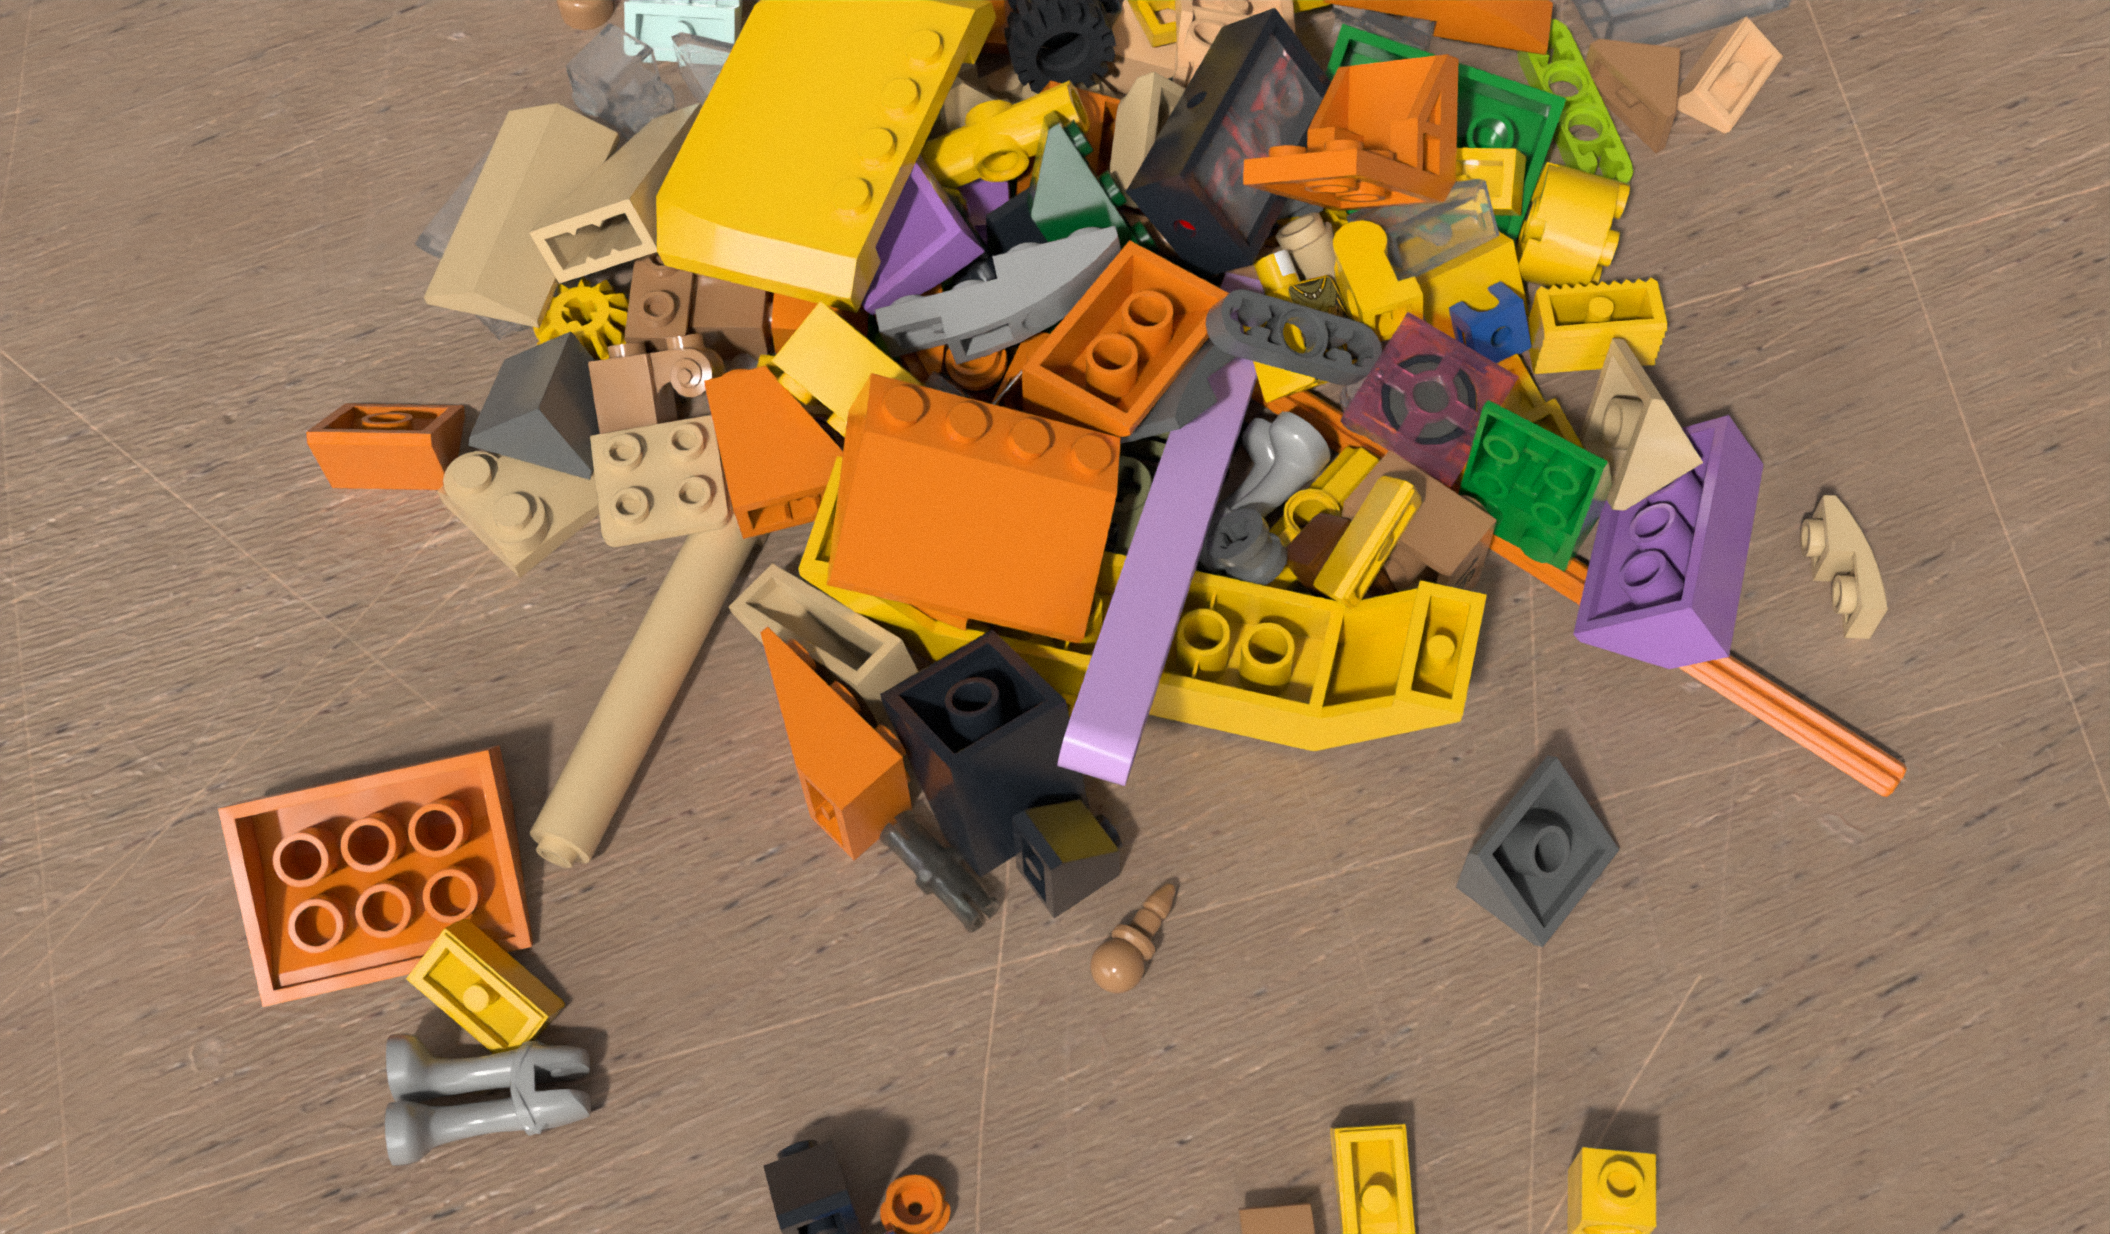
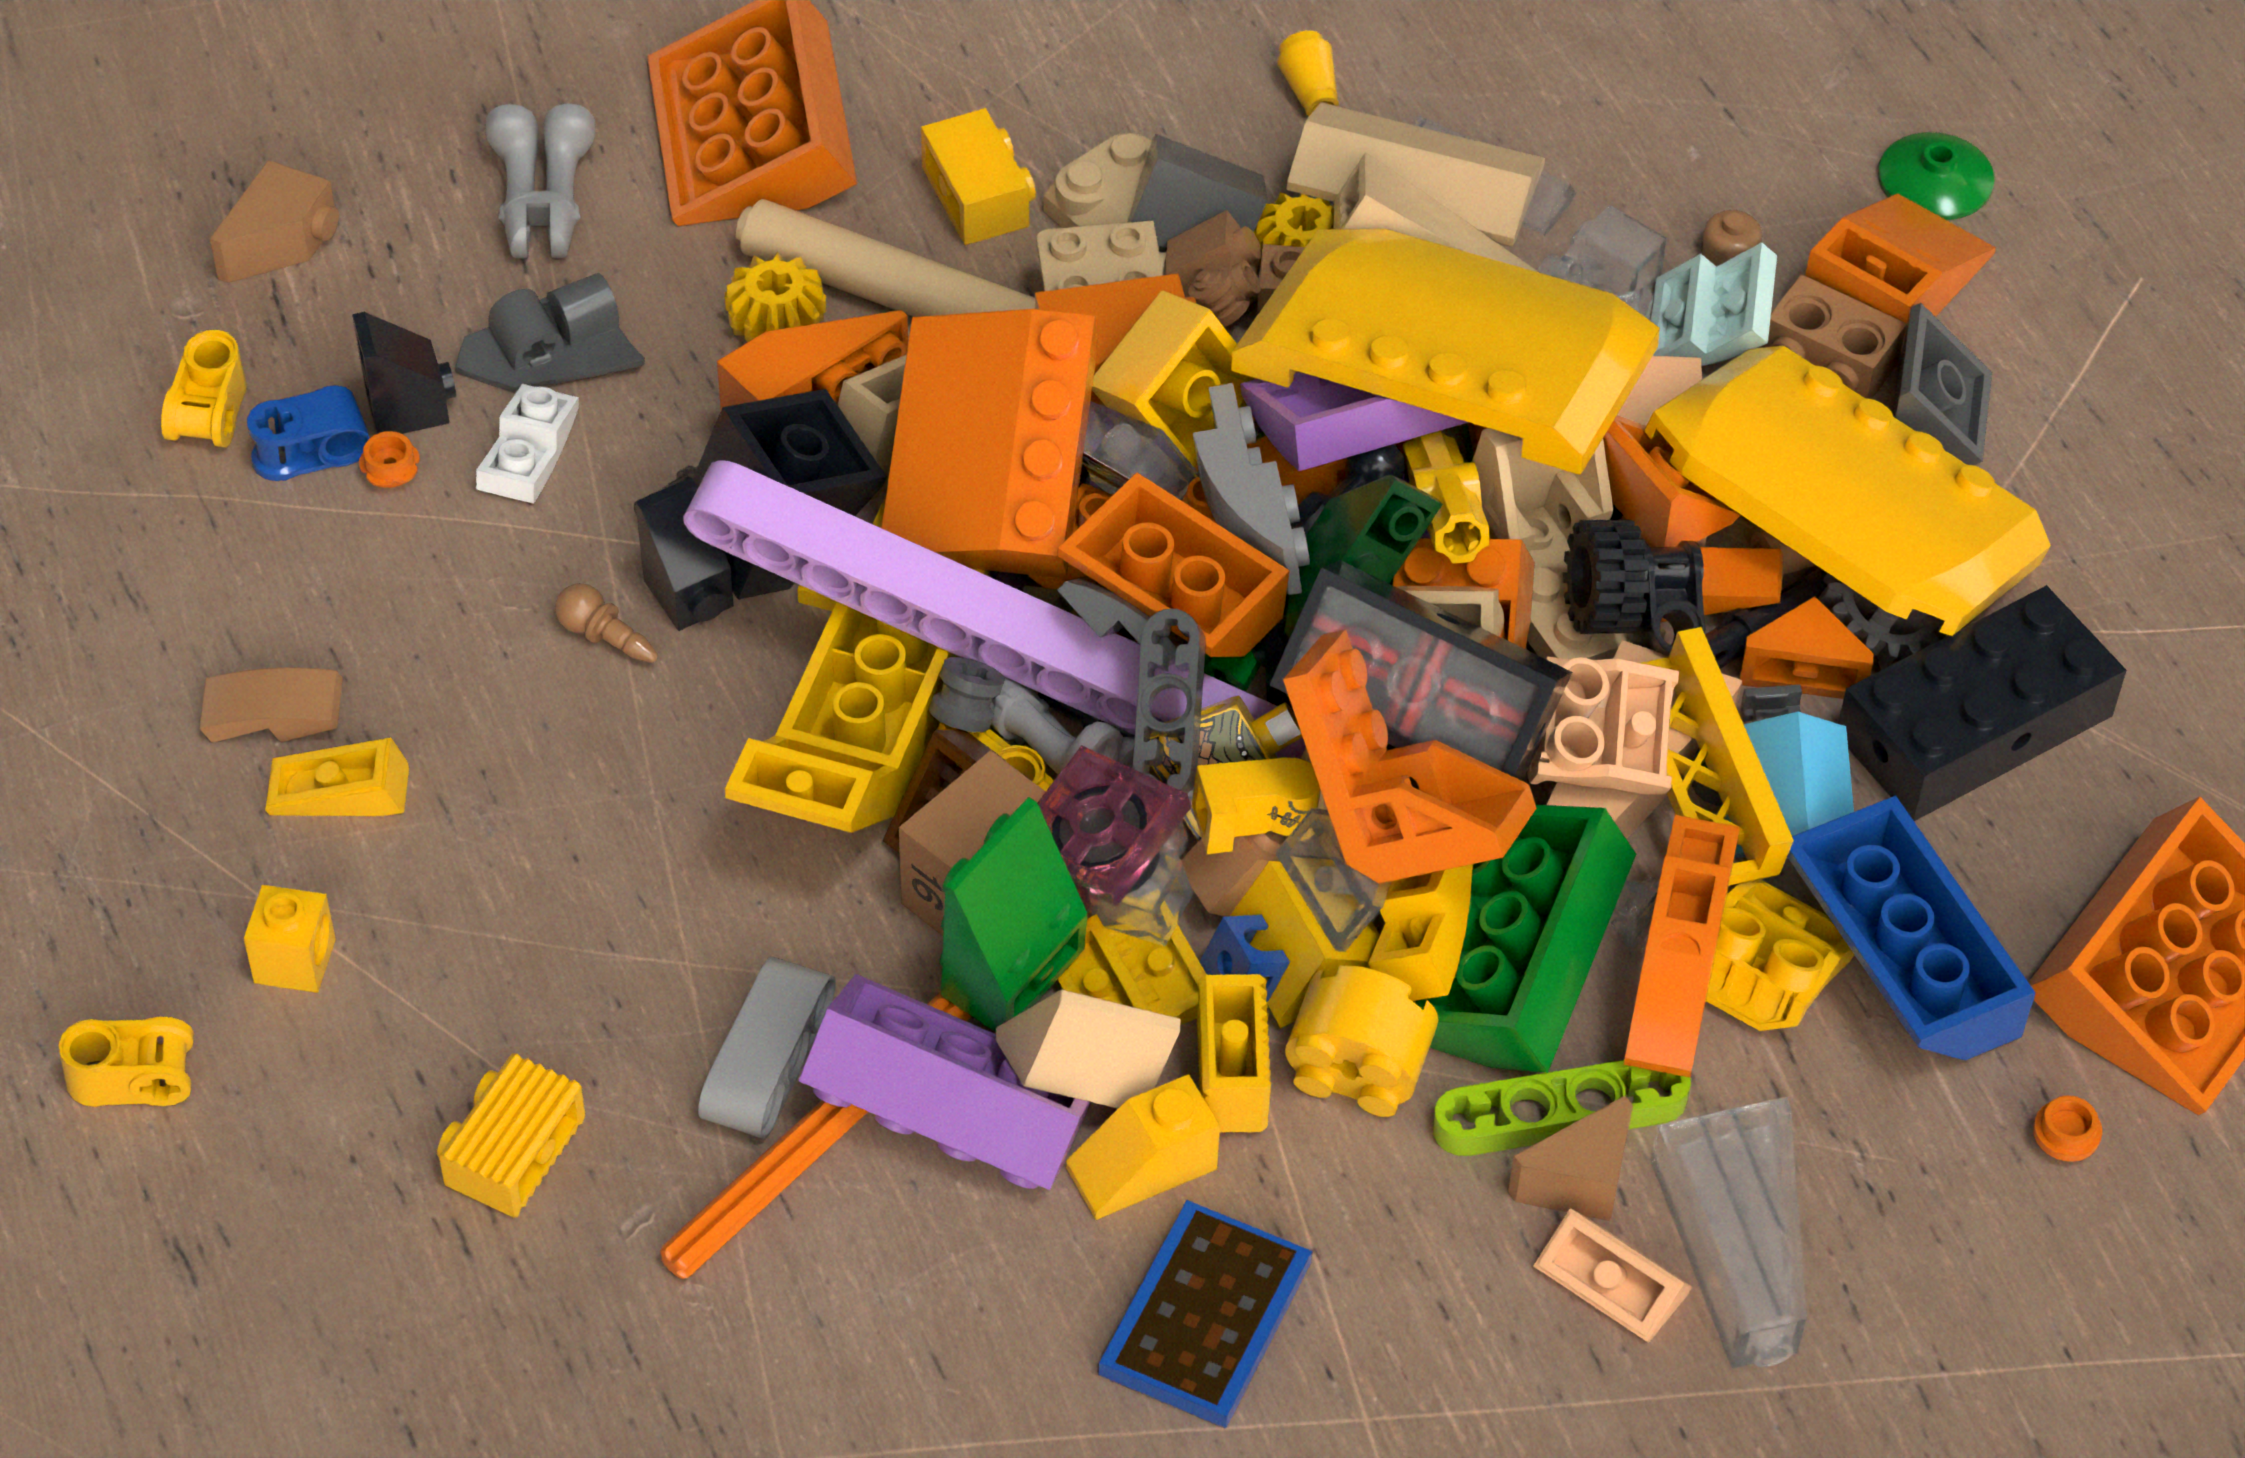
camera: 90 degrees right, 10 degrees down
orange slope [306,403,465,490] -> none
yellow slope [406,919,565,1054] -> none
yellow slope [1314,476,1423,610] -> none
dark grey slope [1456,755,1619,947] -> none
tan slope [1800,495,1888,639] -> none
none -> yellow brick [437,1053,585,1218]
none -> dark grey panel [455,273,645,392]
none -> white slope [476,384,579,504]
none -> light grey beam [698,956,836,1139]
none -> yellow gear [724,251,827,342]
none -> yellow brick [921,108,1036,246]
none -> yellow slope [1066,1074,1220,1220]
none -> tile [1099,1200,1312,1428]
none -> yellow cone [1277,30,1339,117]

